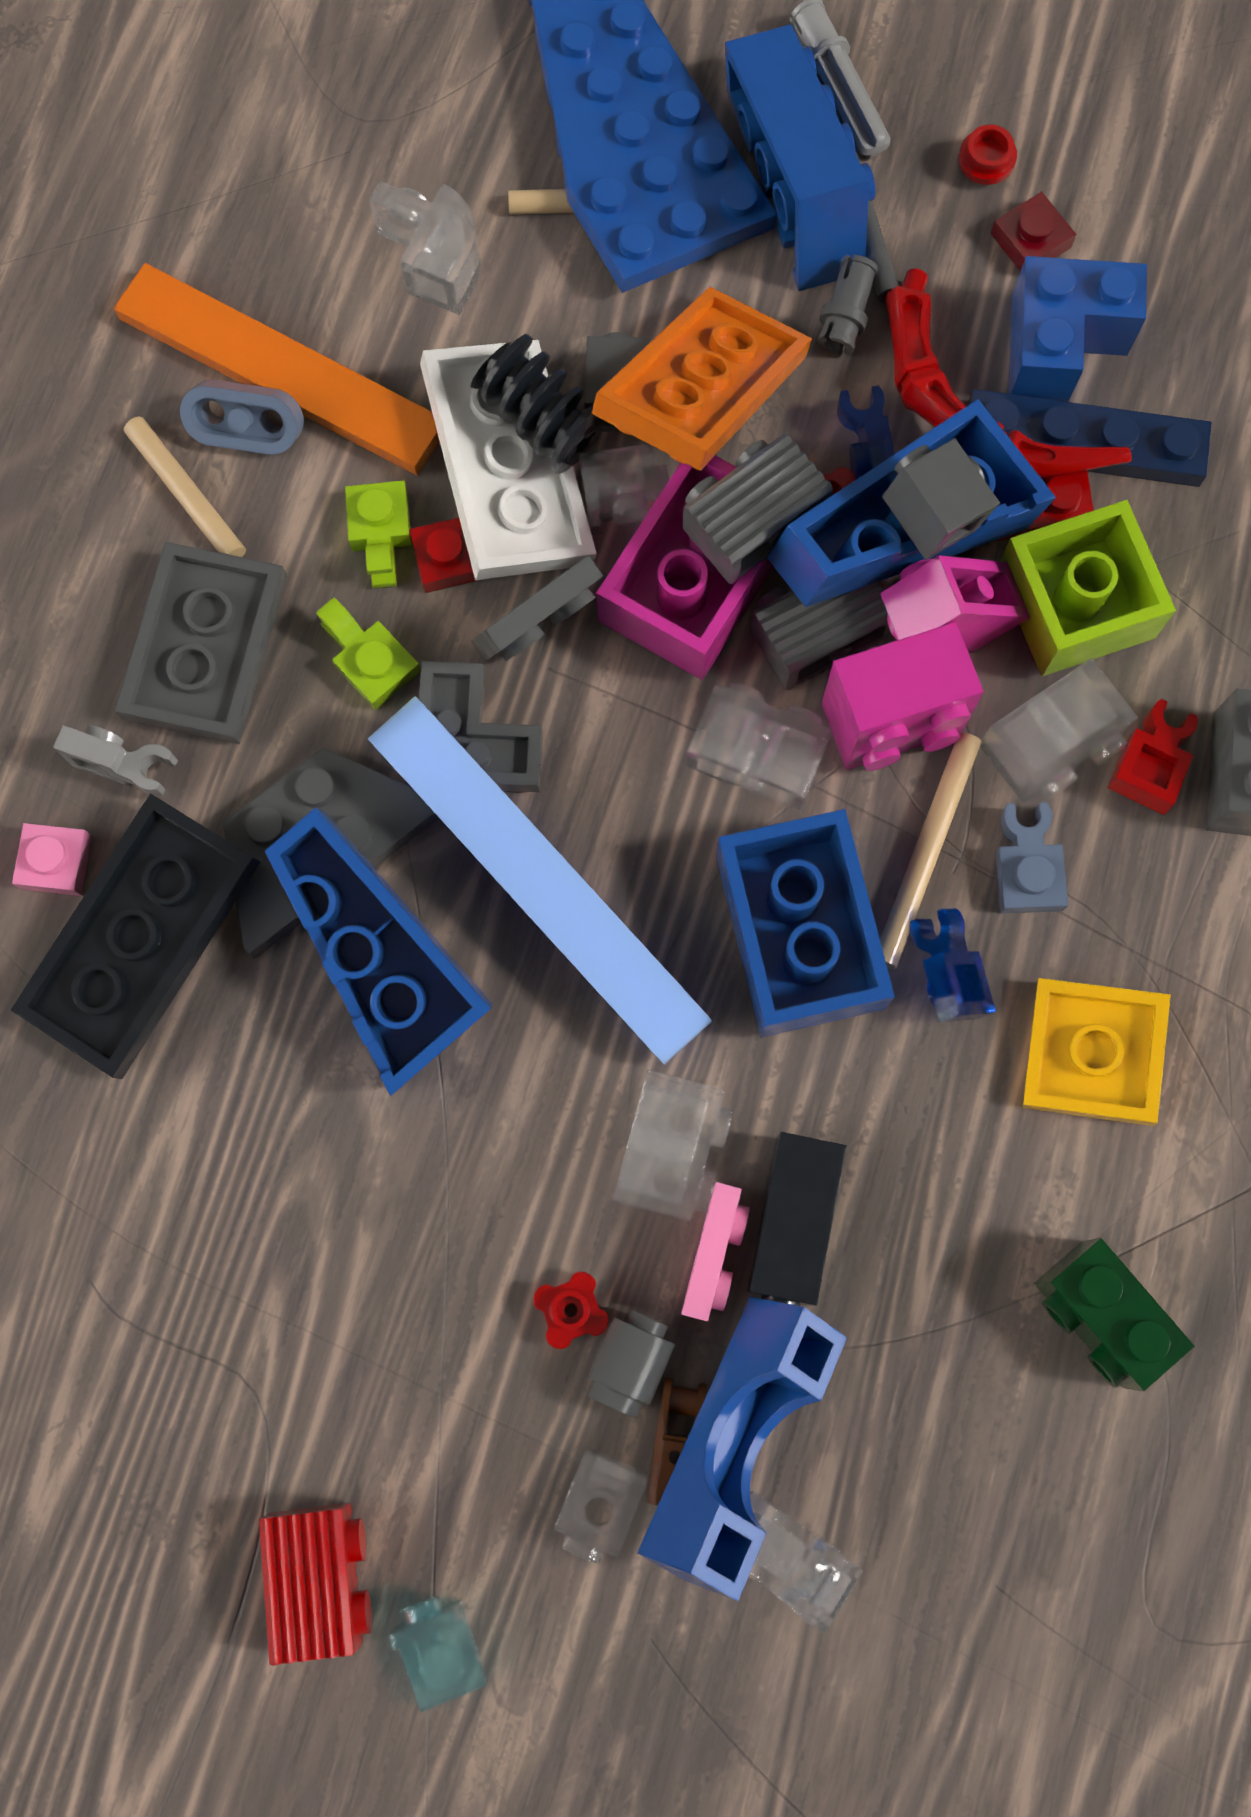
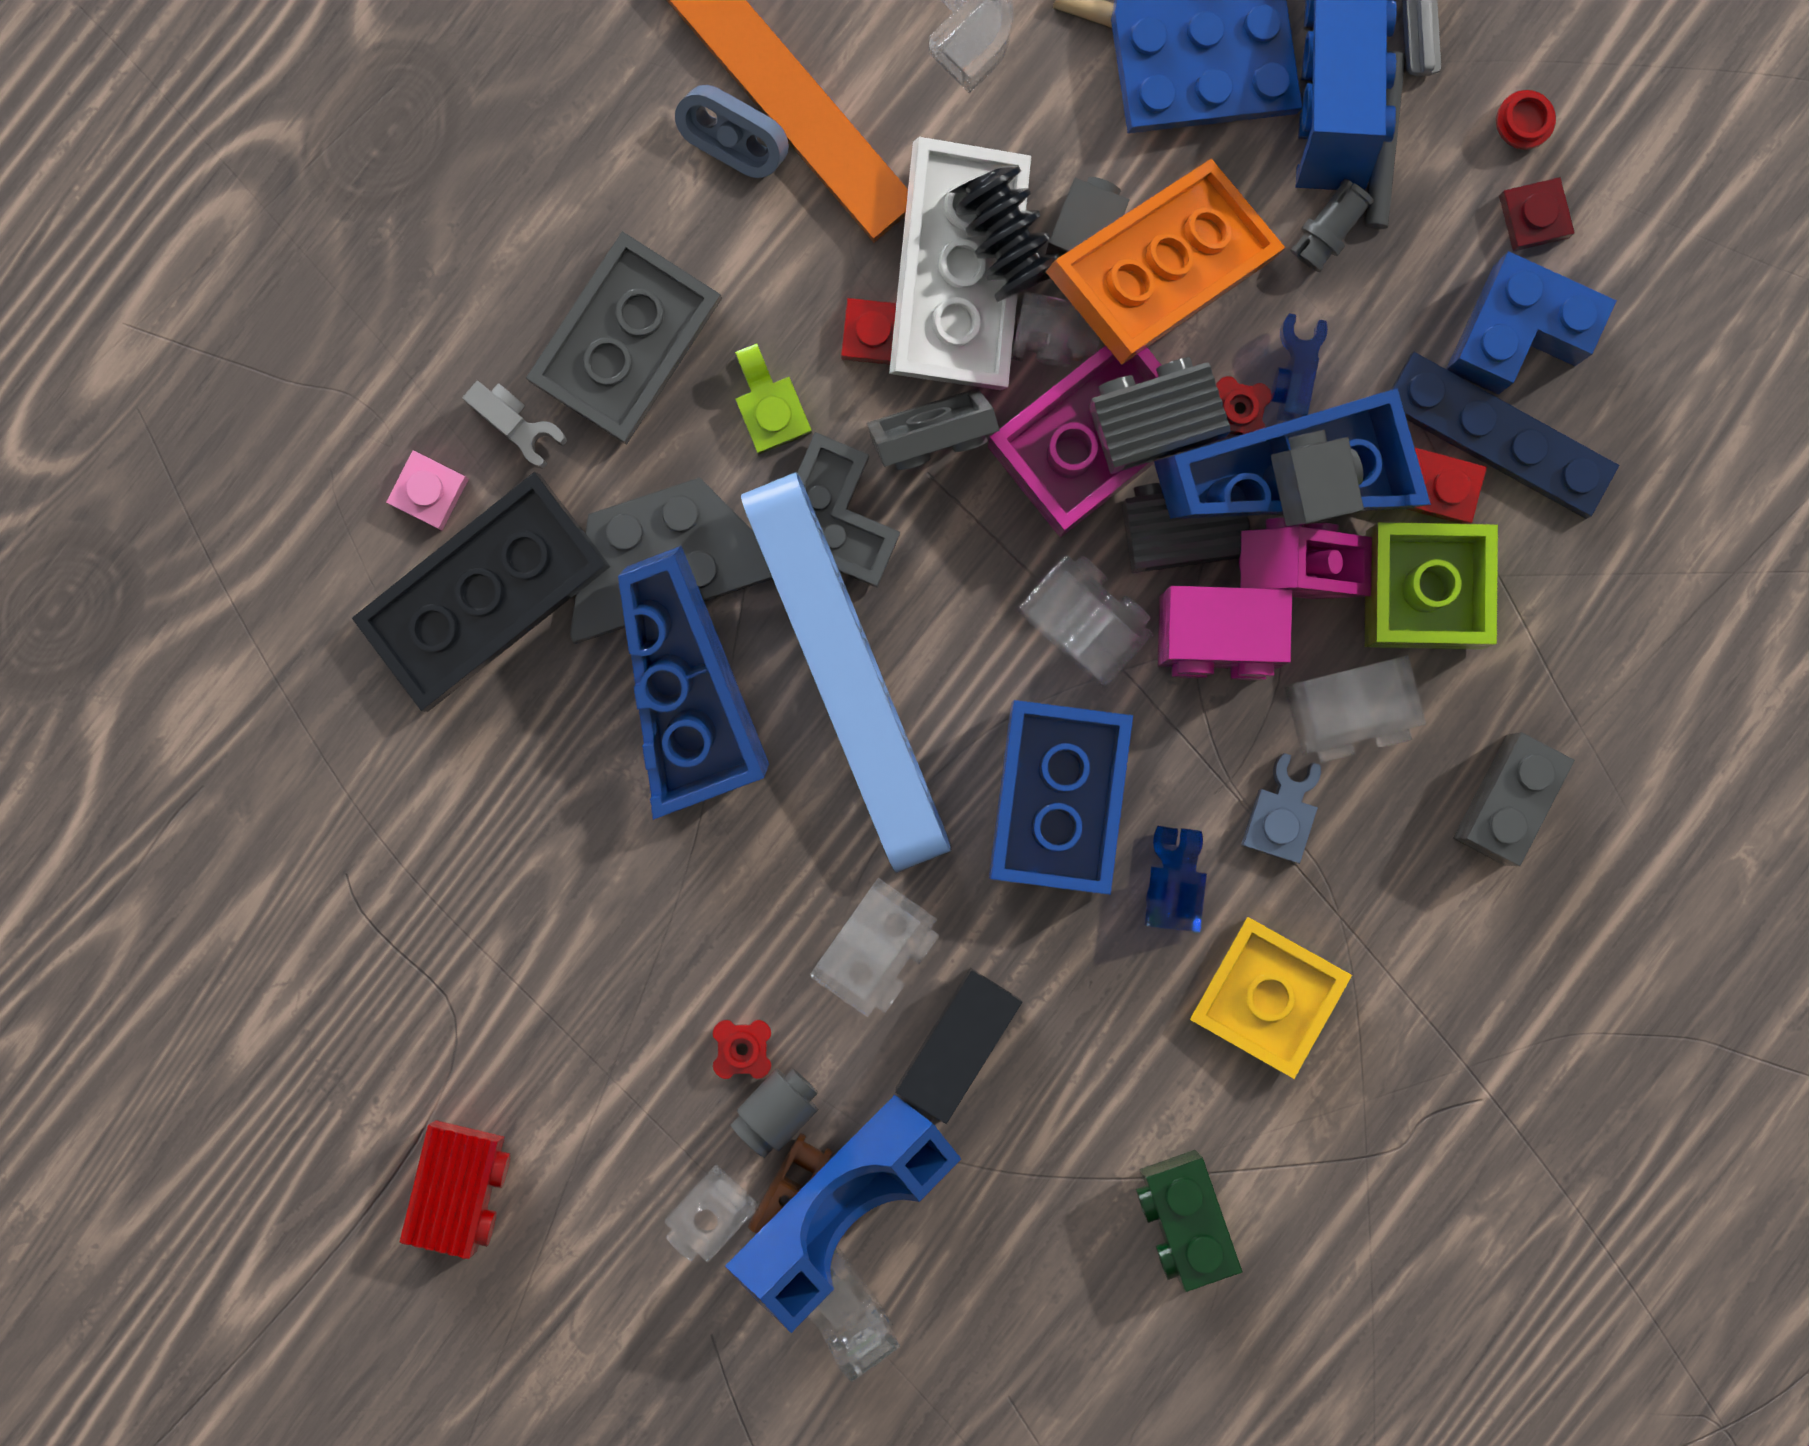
camera: 15 degrees right, 10 degrees up
tan bar [124,416,246,557] -> none
lime plate [345,480,412,589] -> none
clear light blue bracket [388,1596,488,1712] -> none
bright pink plate [681,1182,750,1322] -> none
tan bar [880,732,982,969] -> none
red animal [885,268,1132,478] -> none
red plate [1107,699,1198,815] -> none

